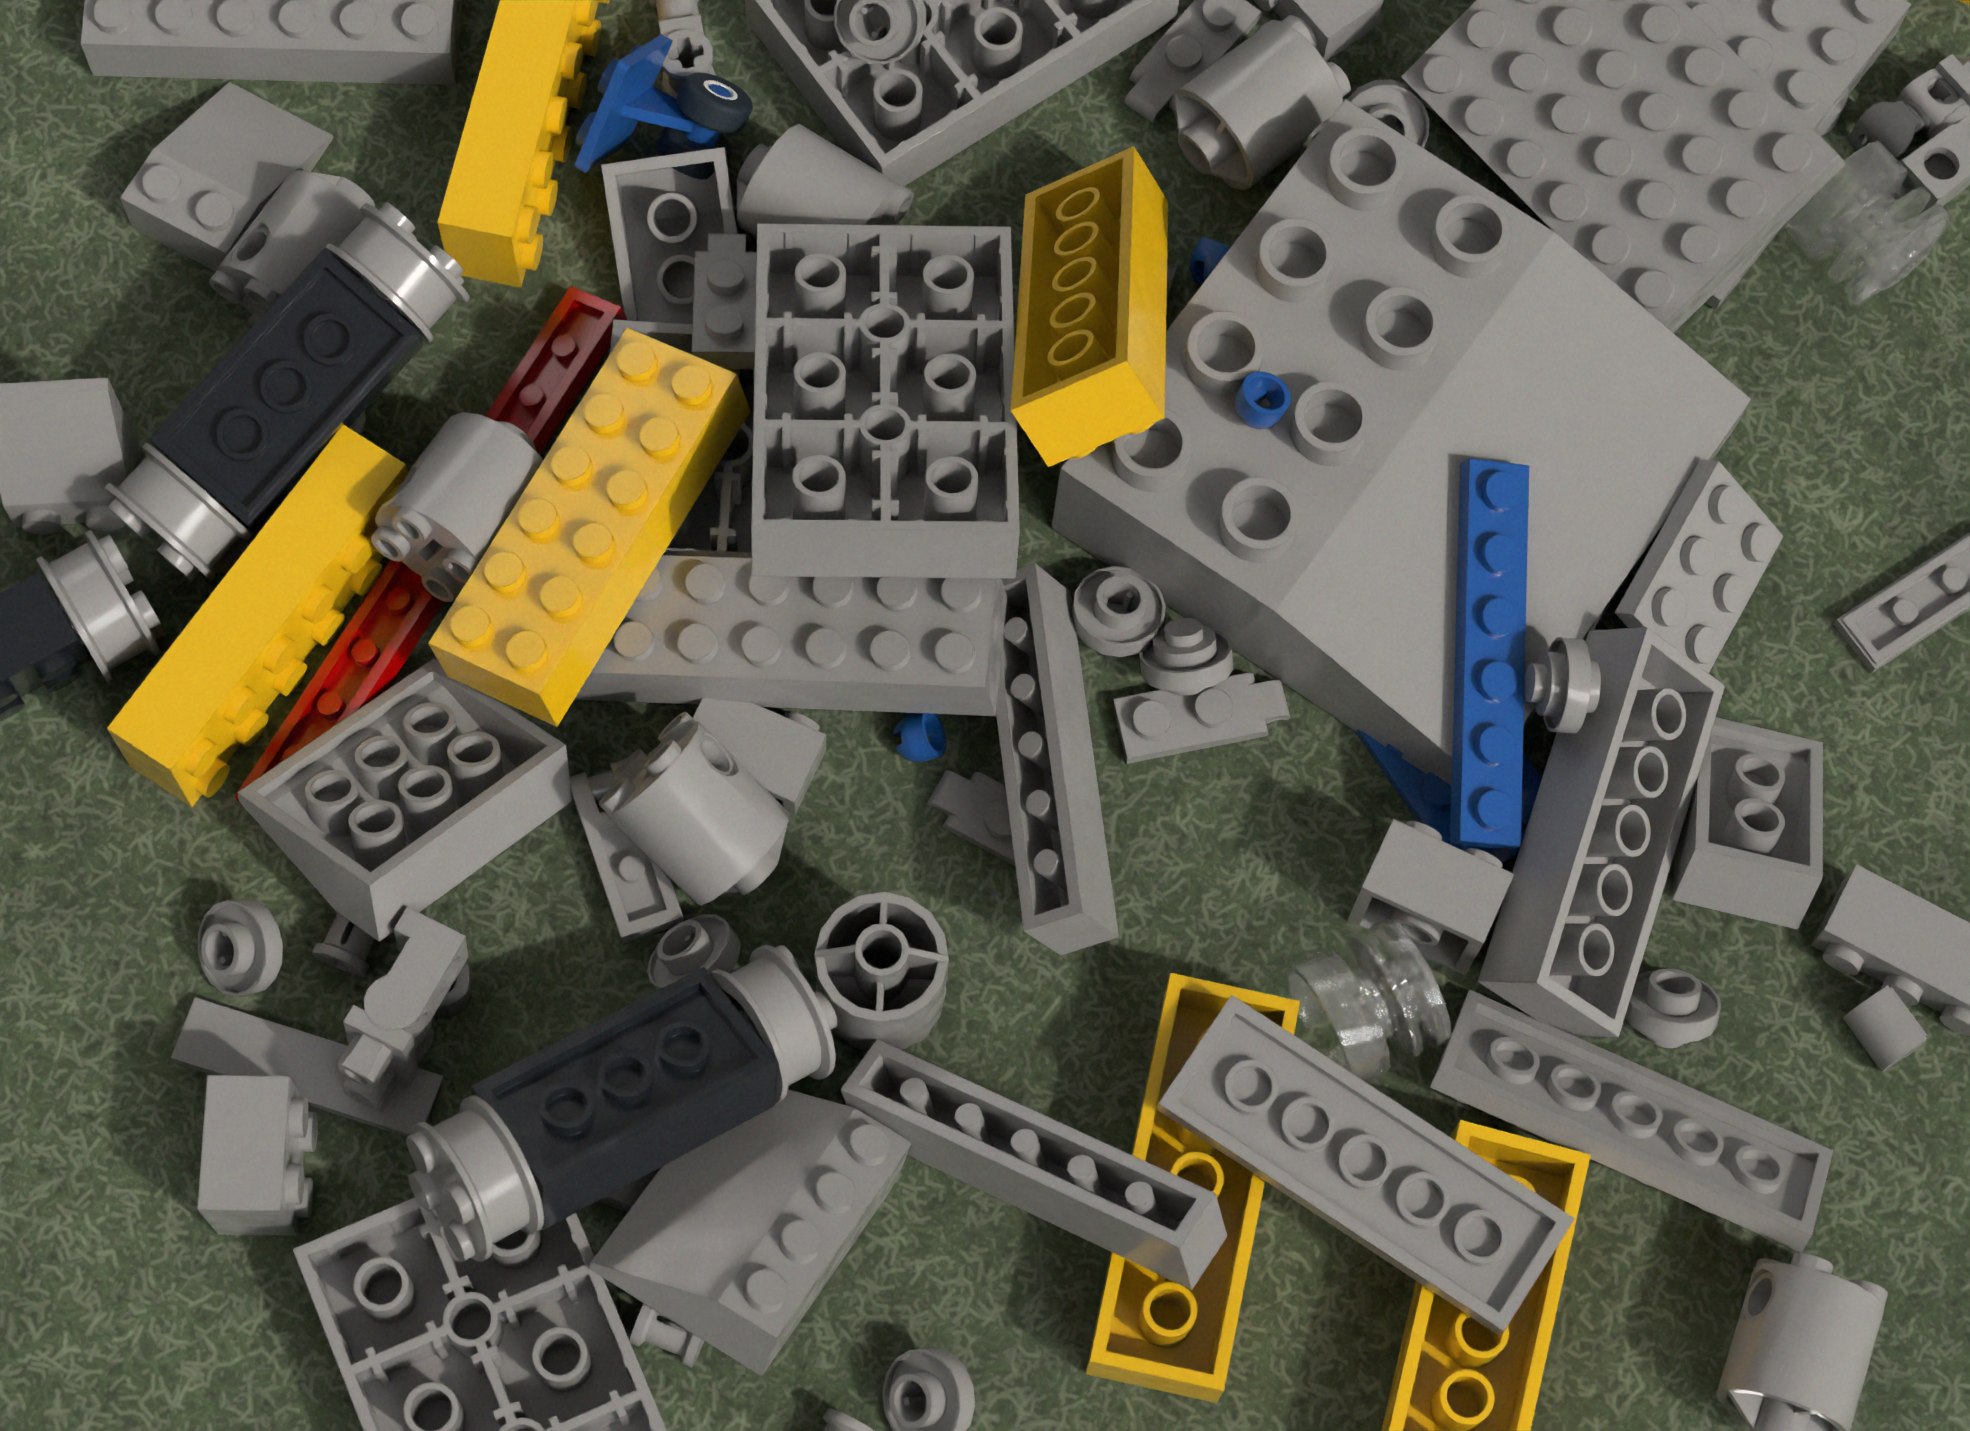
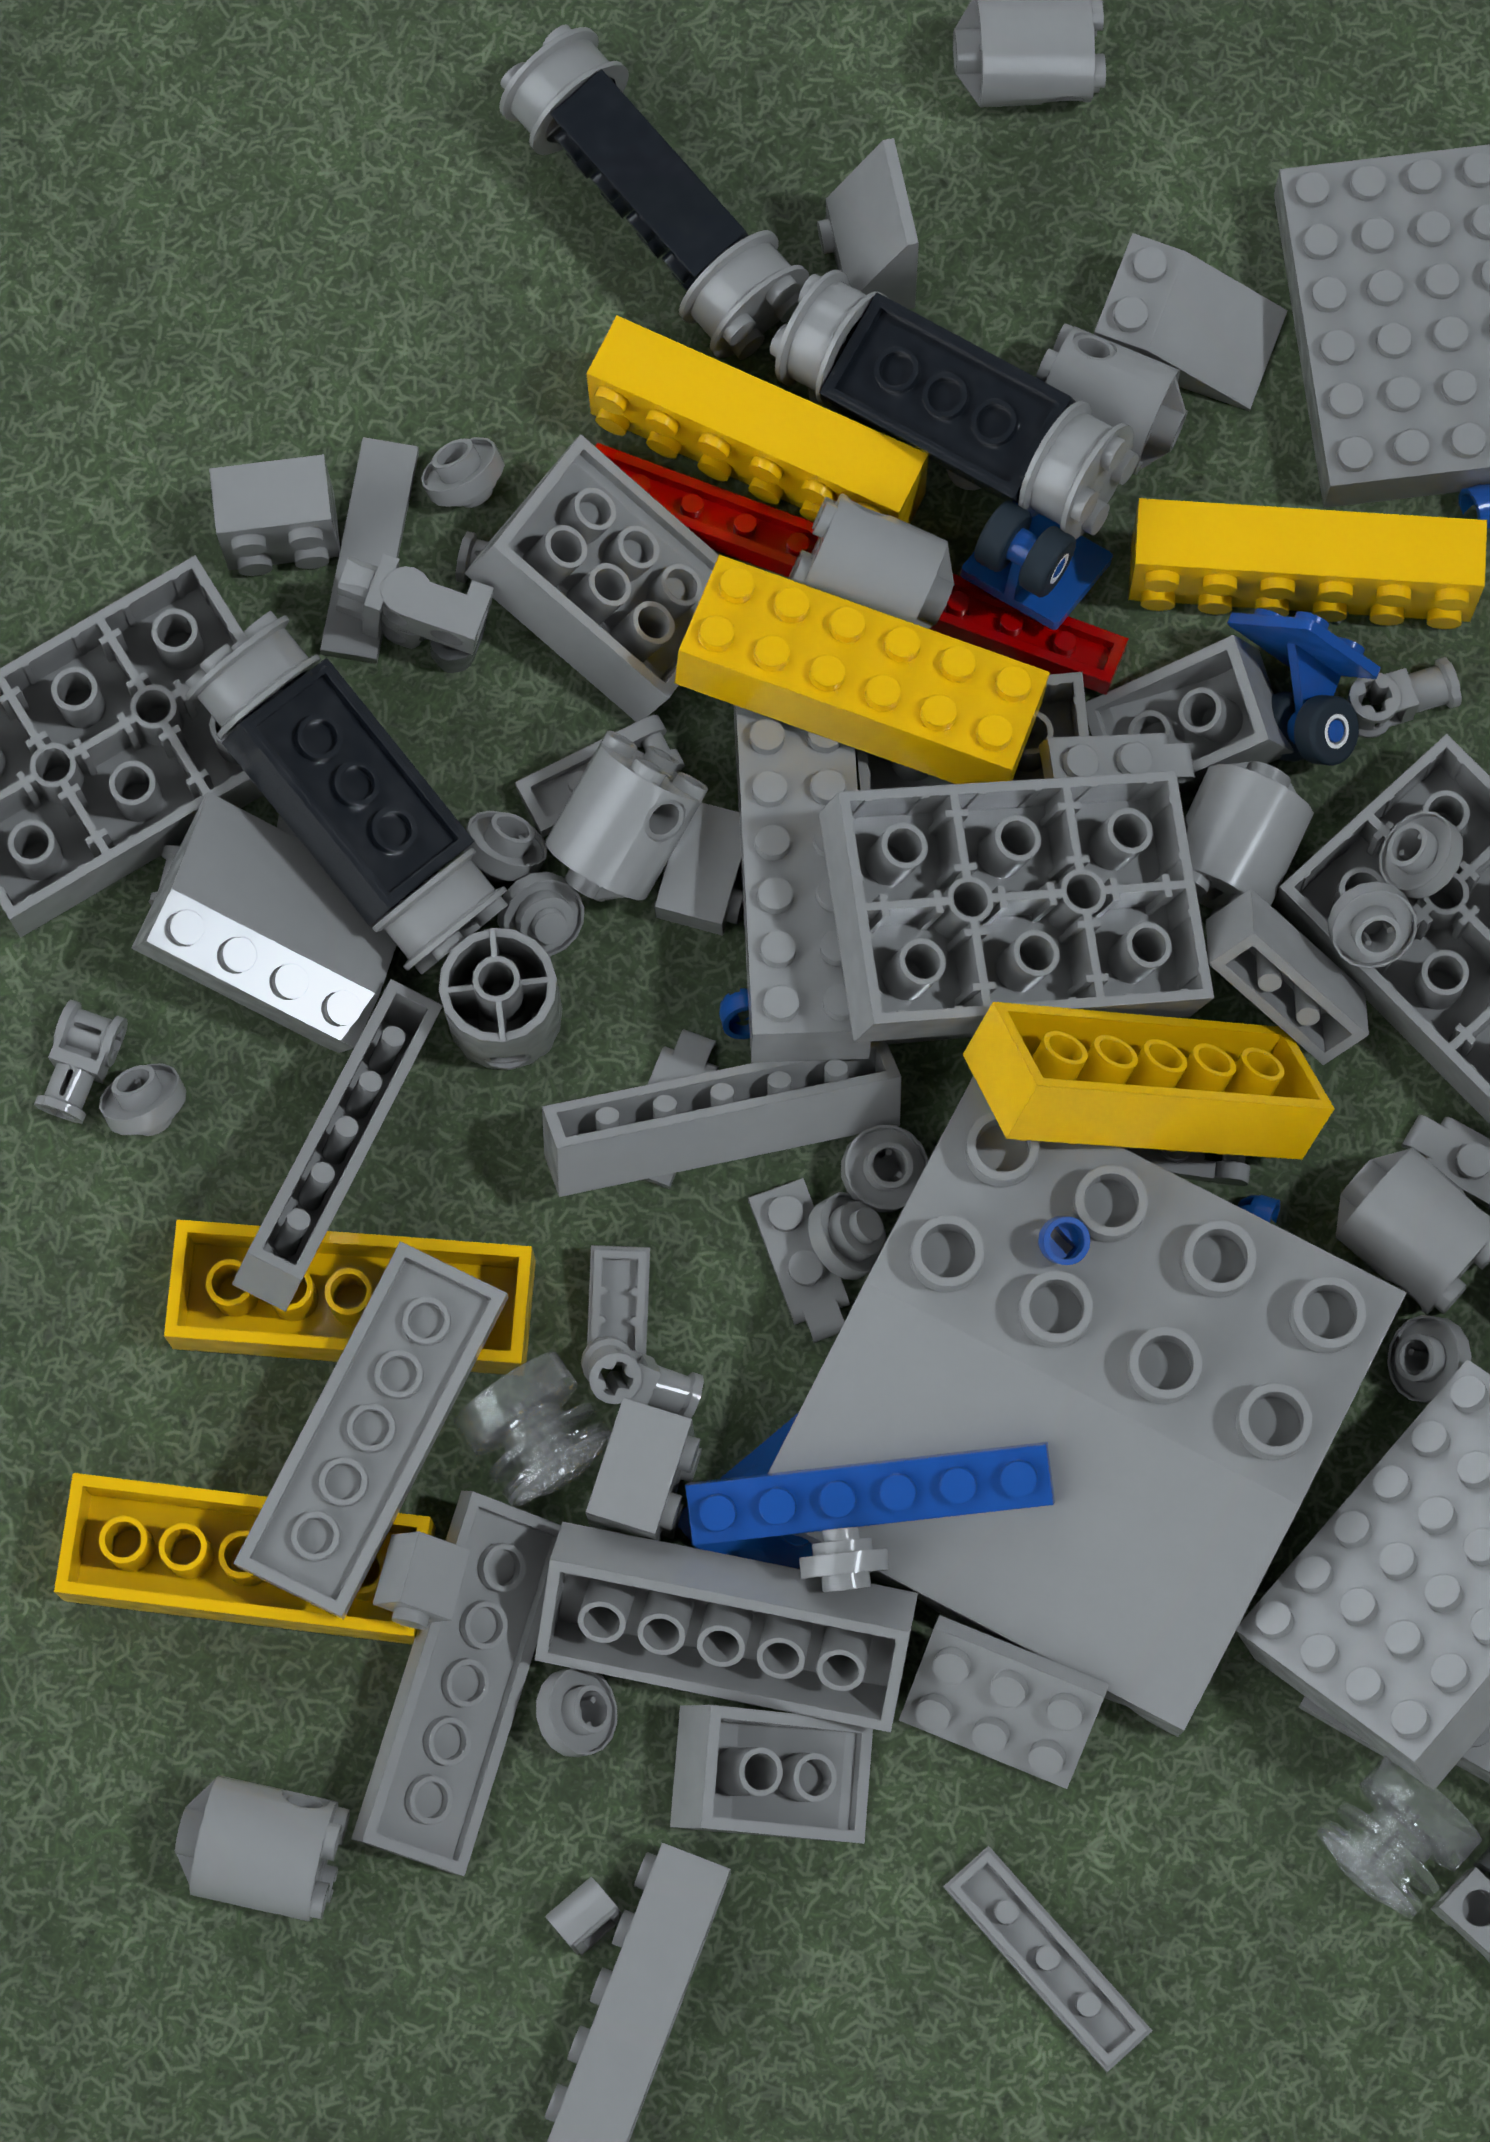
camera: 90 degrees right, 5 degrees up
none -> light grey brick [373,1531,471,1630]
none -> light grey plate [497,872,584,956]
none -> light grey connector [581,1336,704,1418]
none -> light grey plate [587,1245,650,1365]
none -> plate [960,501,1113,630]
none -> light grey brick [1206,889,1369,1065]
none -> light grey plate [1328,881,1417,969]

